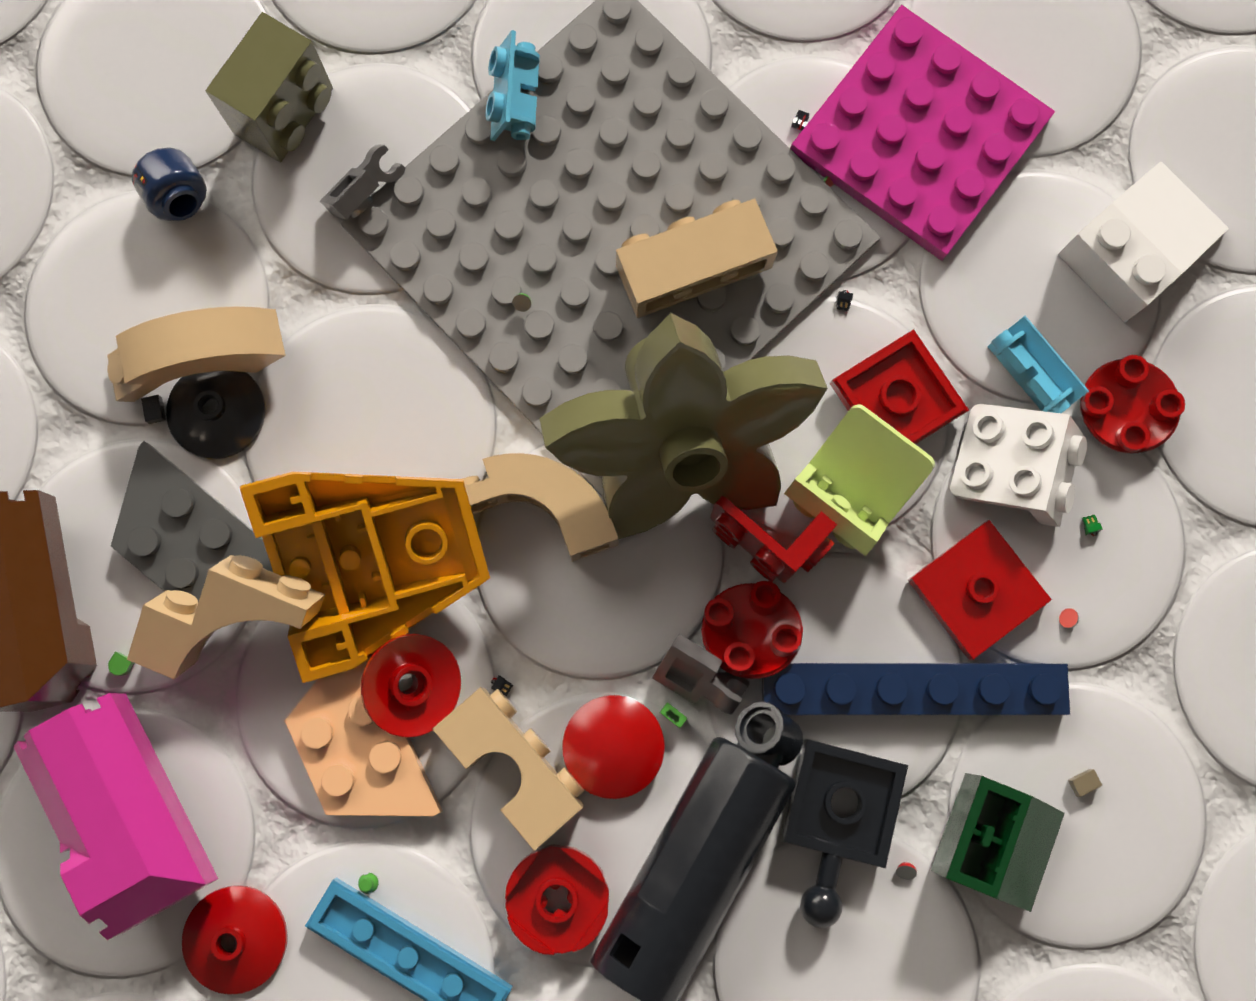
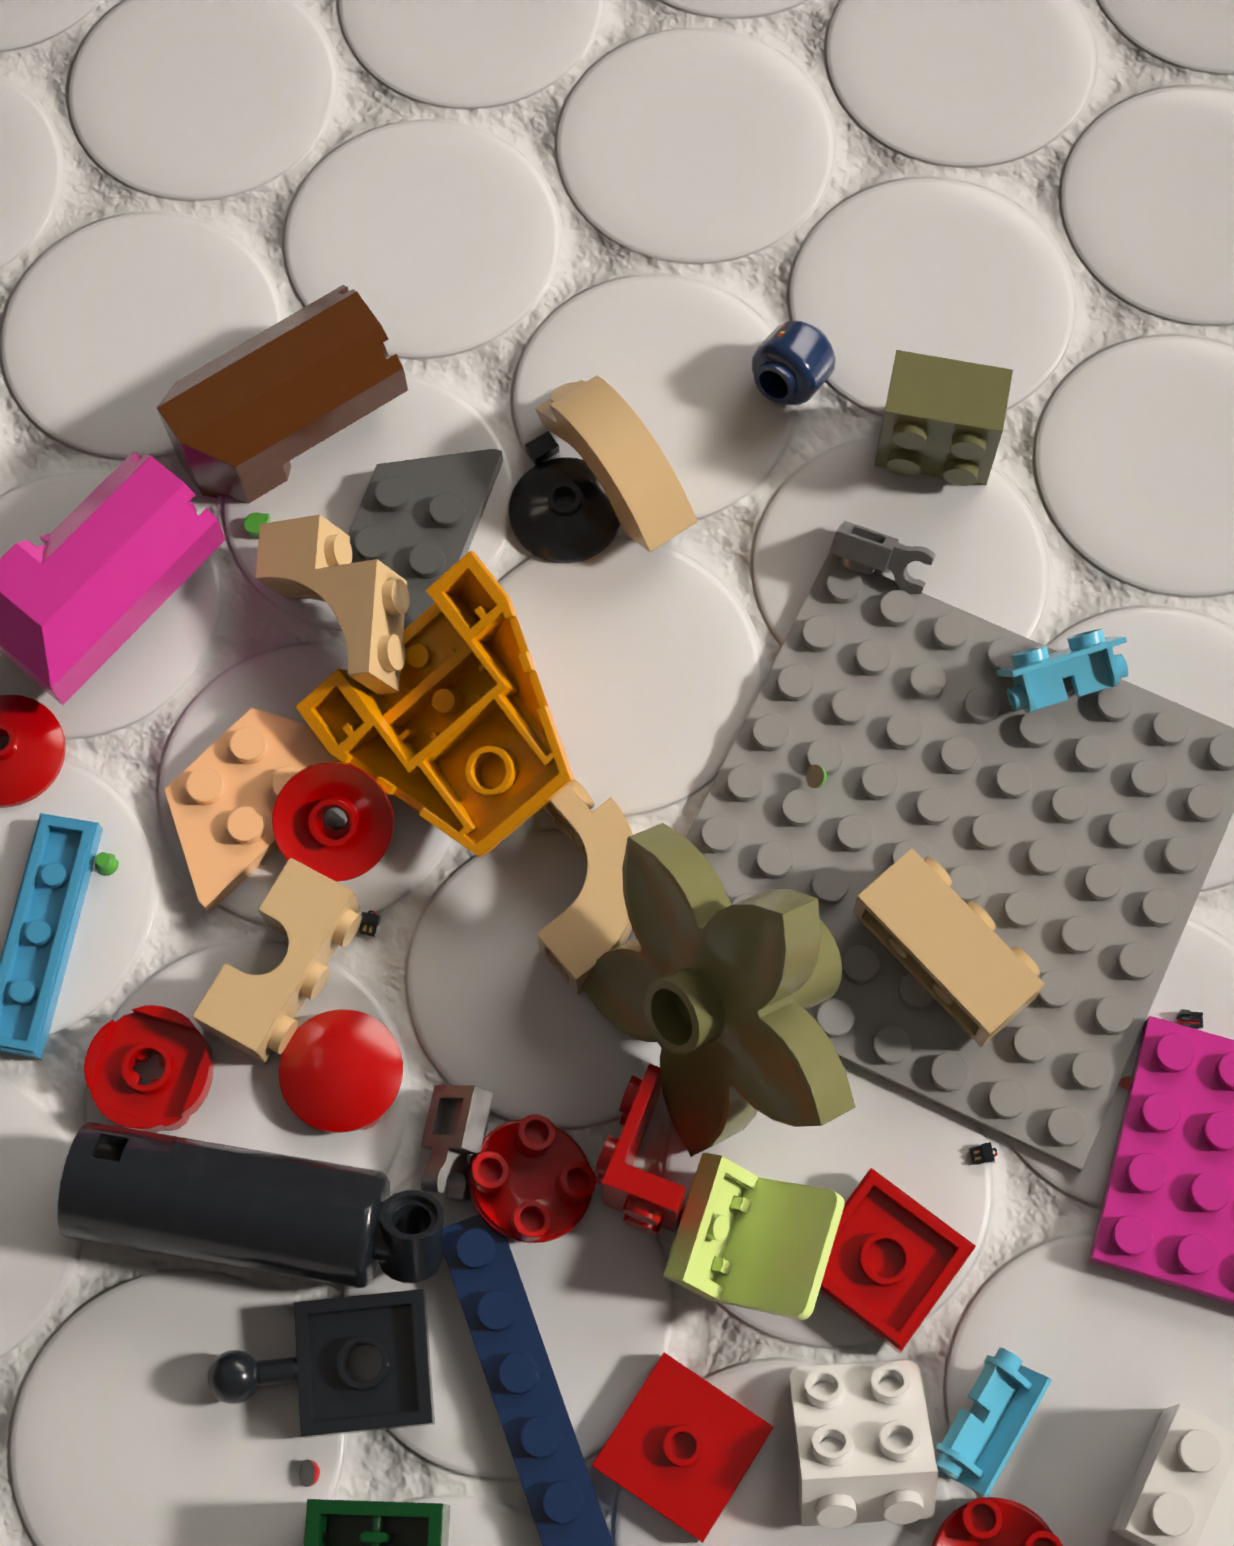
camera: 75 degrees right, 10 degrees down
bright green piece [659,702,687,728] -> none

